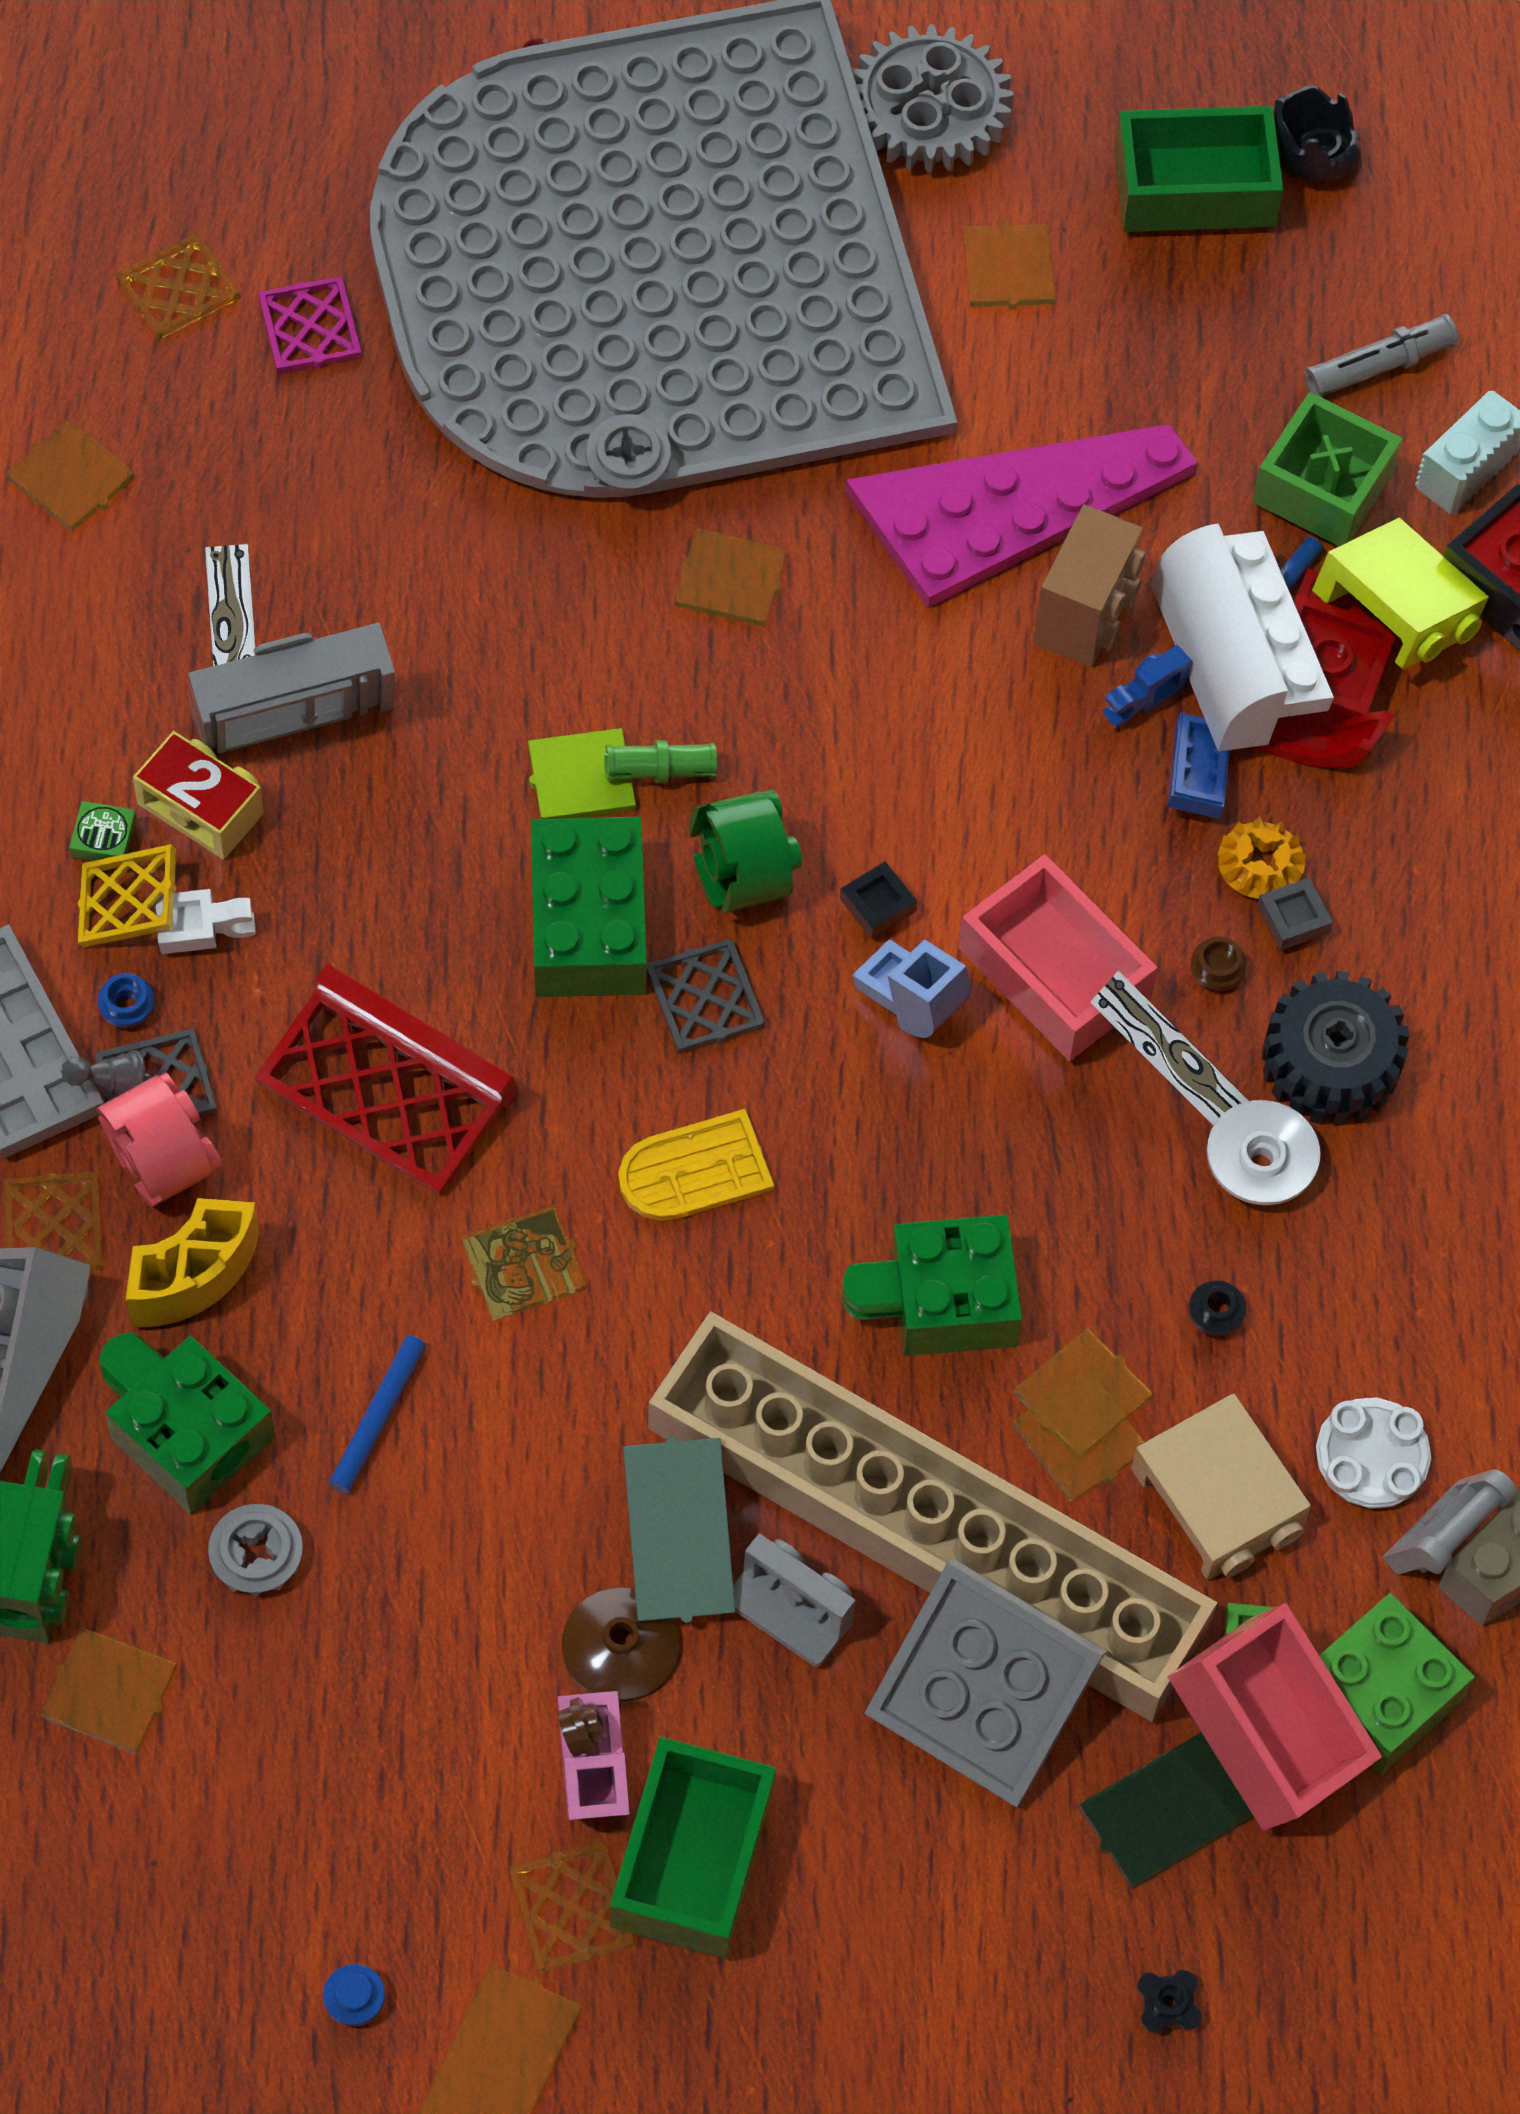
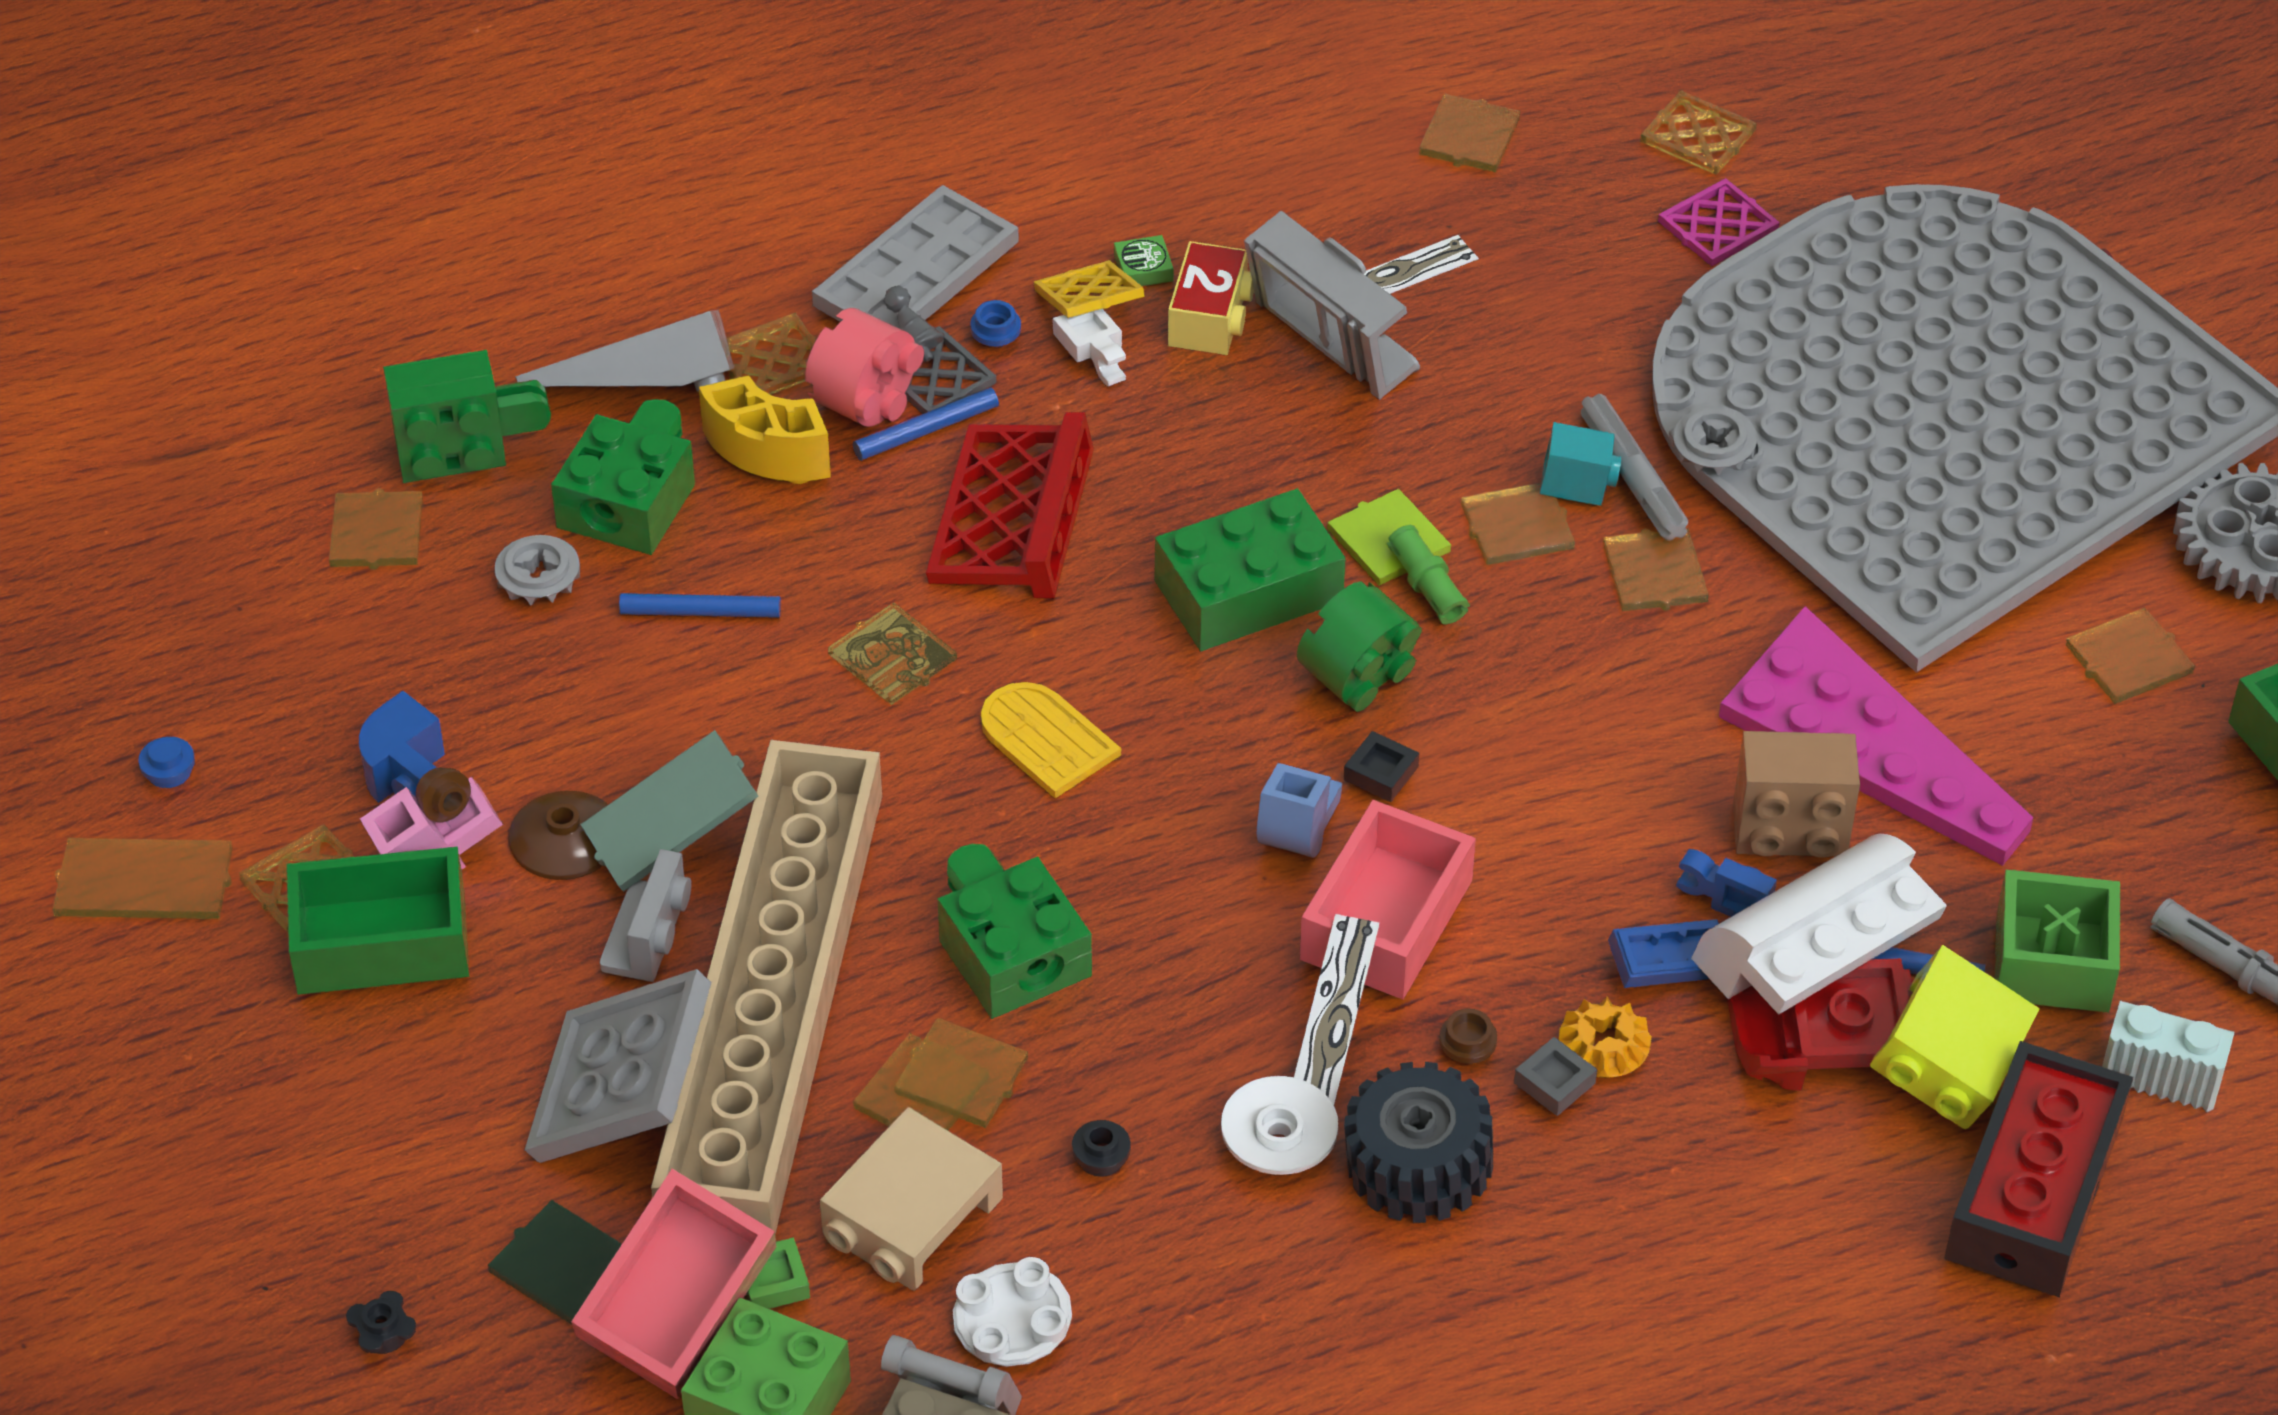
camera: 70 degrees right, 15 degrees down
dark grey window [647,938,765,1054] -> none
none -> blue brick [359,691,445,803]
none -> blue bar [853,387,999,461]
none -> clear yellow piece [1461,483,1575,565]
none -> teal brick [1540,422,1622,506]
none -> light grey axle [1581,393,1689,541]

